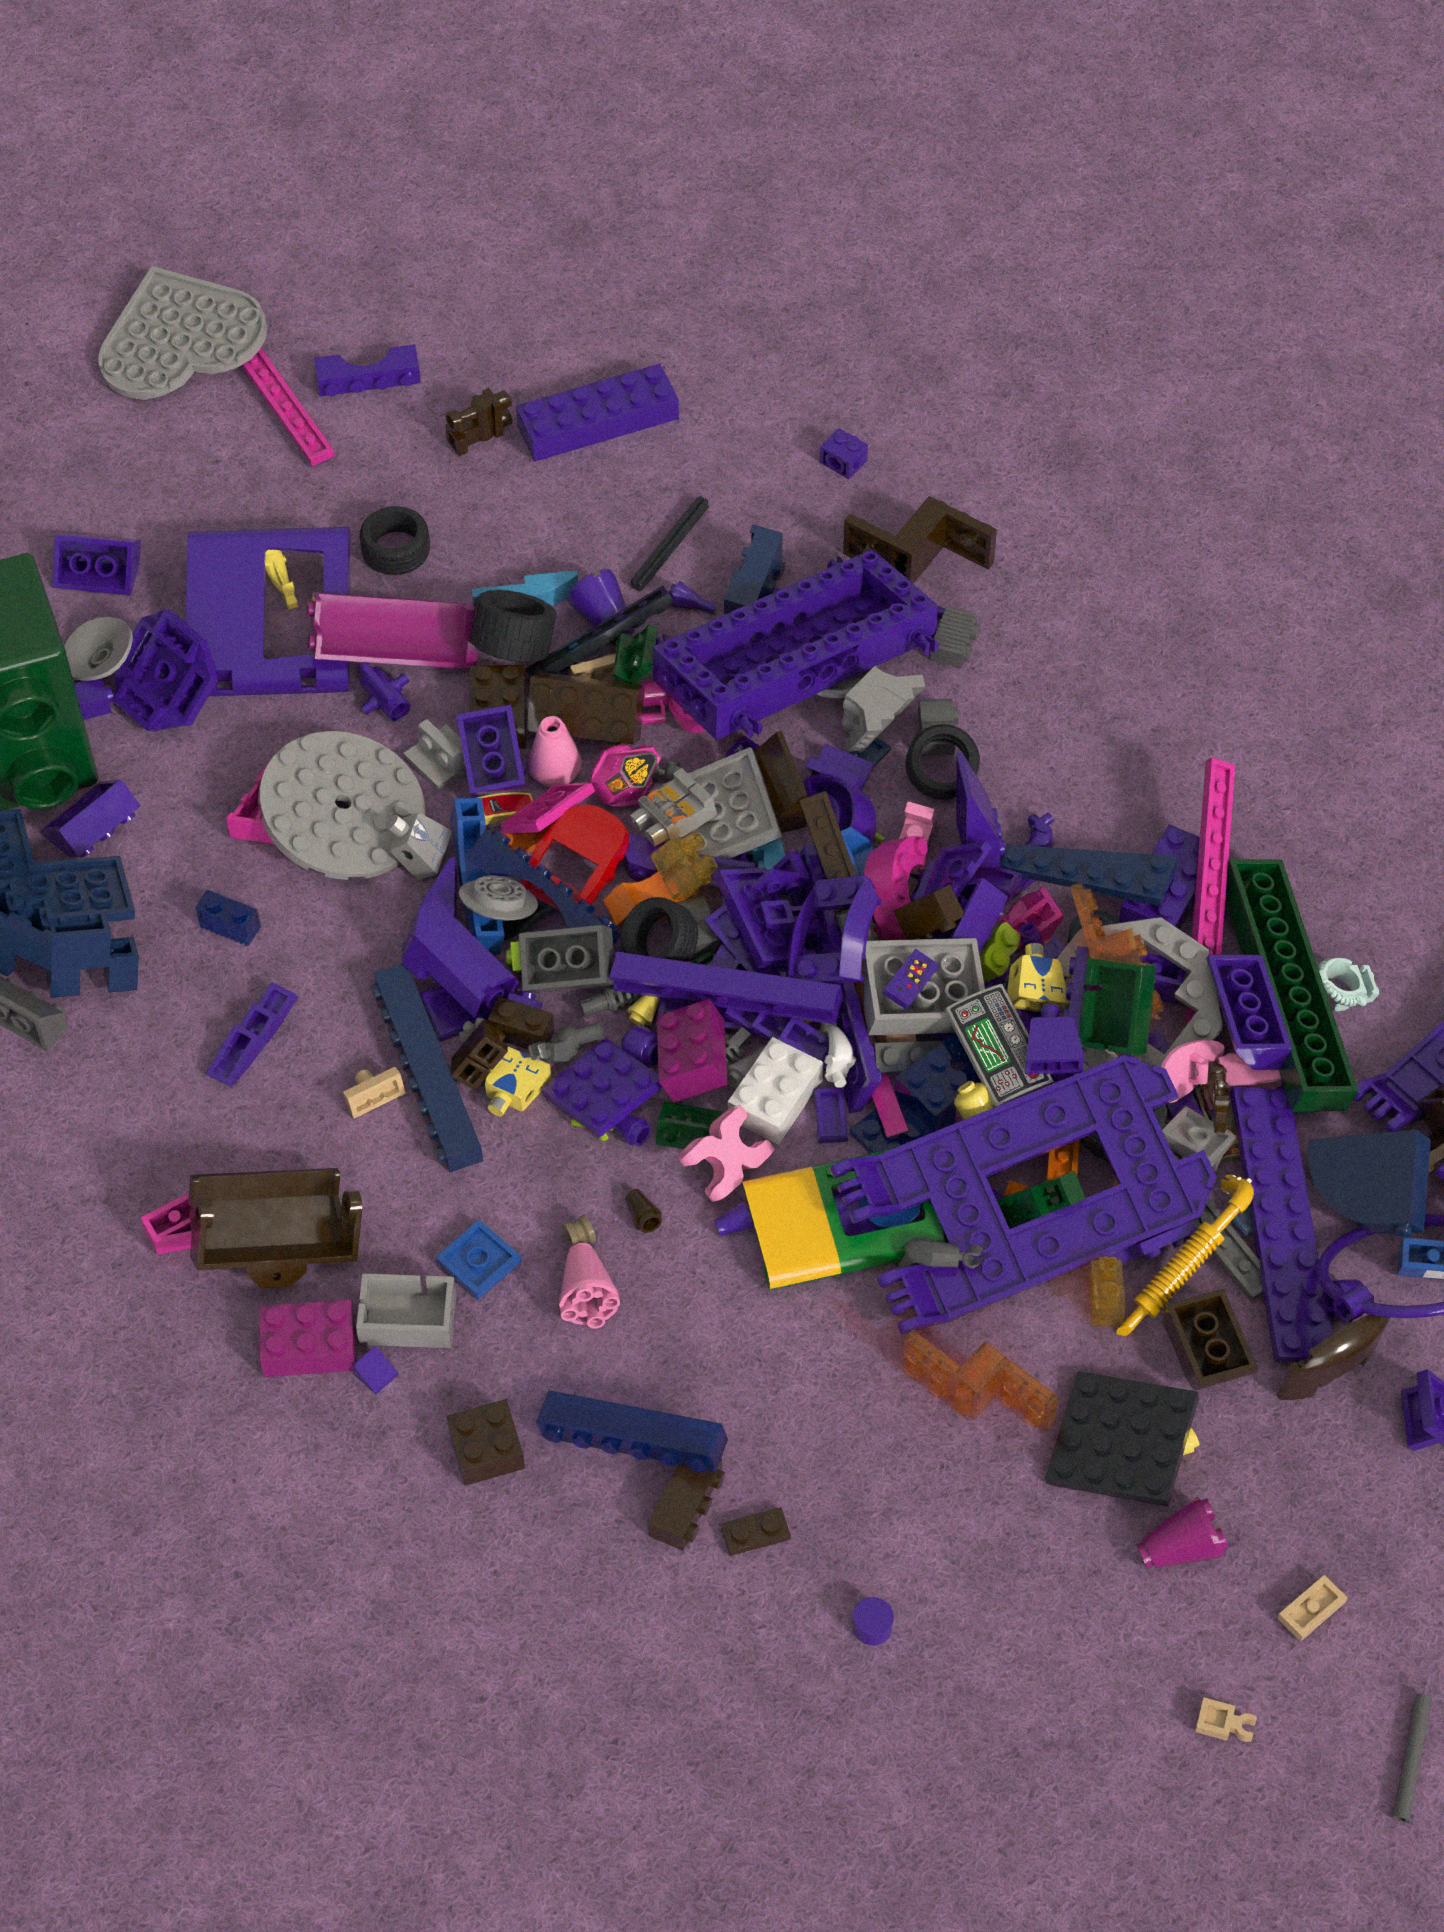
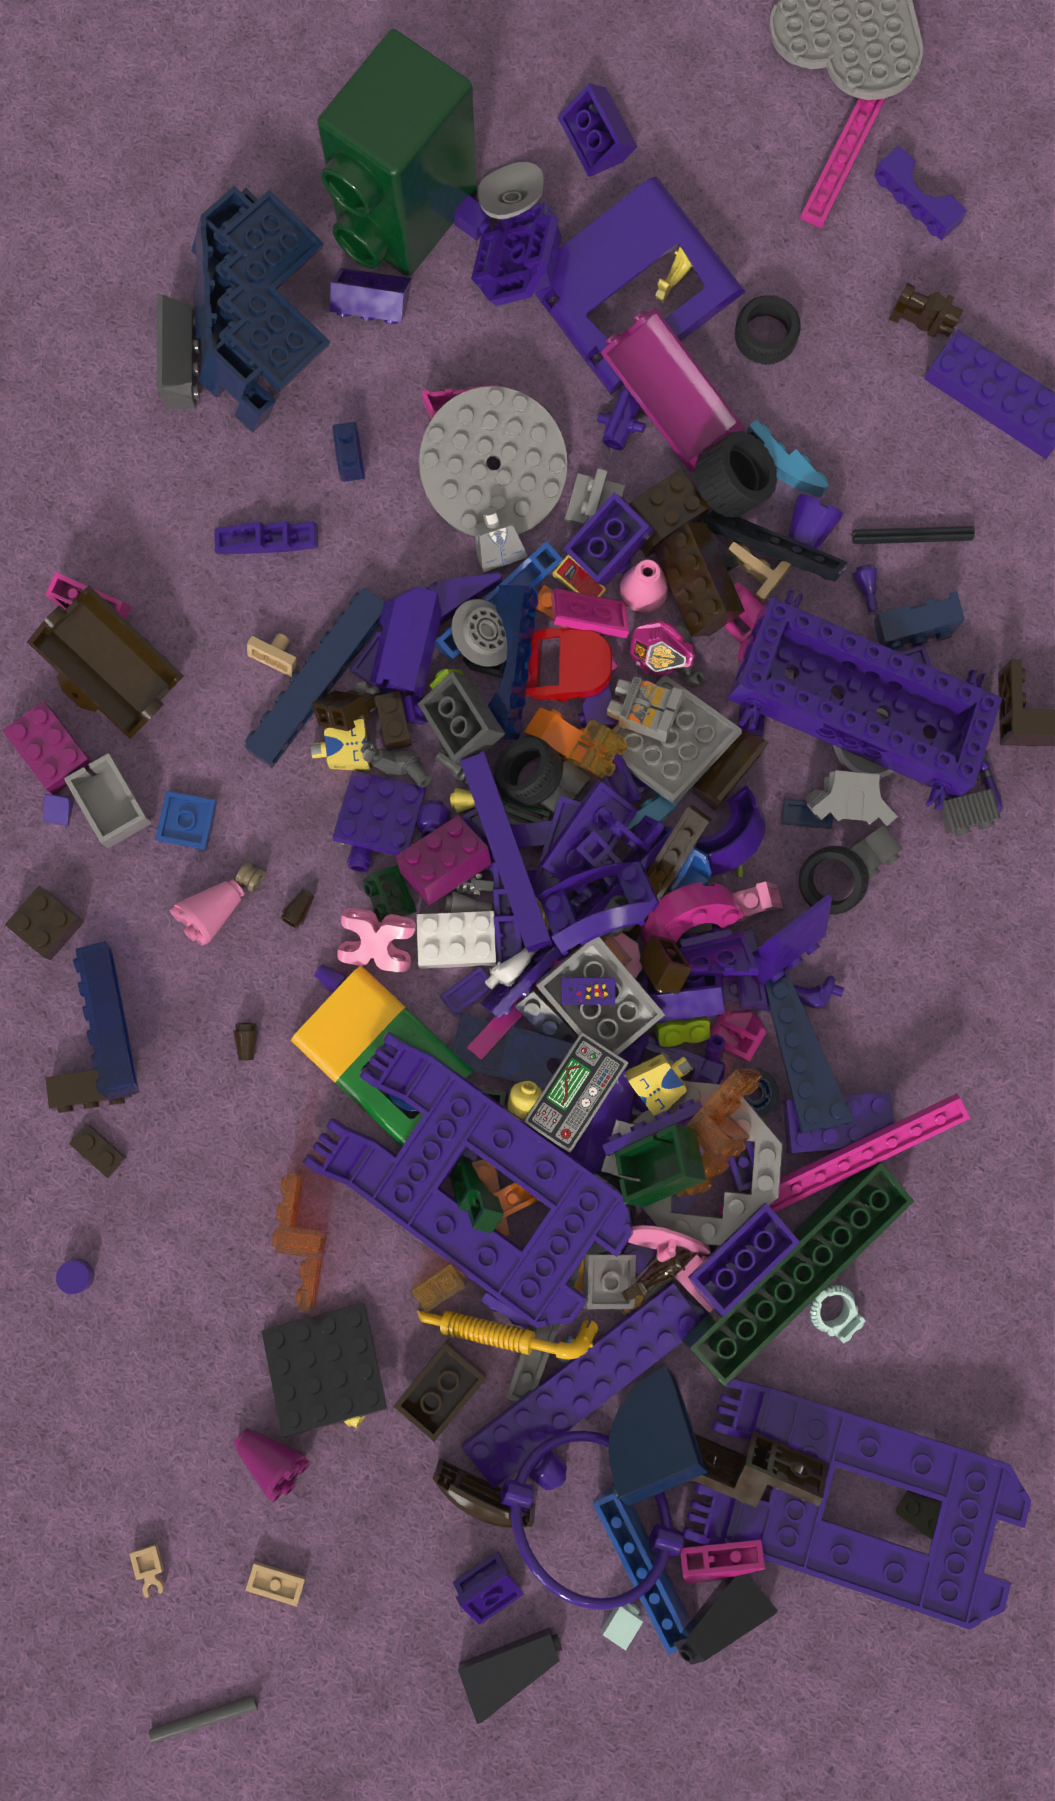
camera: 55 degrees right, 25 degrees up
dark green bracket [613,624,658,684] -> none
dark purple panel [806,744,874,791] -> none
dark grey arm [894,1237,983,1269] -> none
dark purple torso [1025,1004,1084,1074] -> none
none -> dark brown cone [233,1023,259,1061]

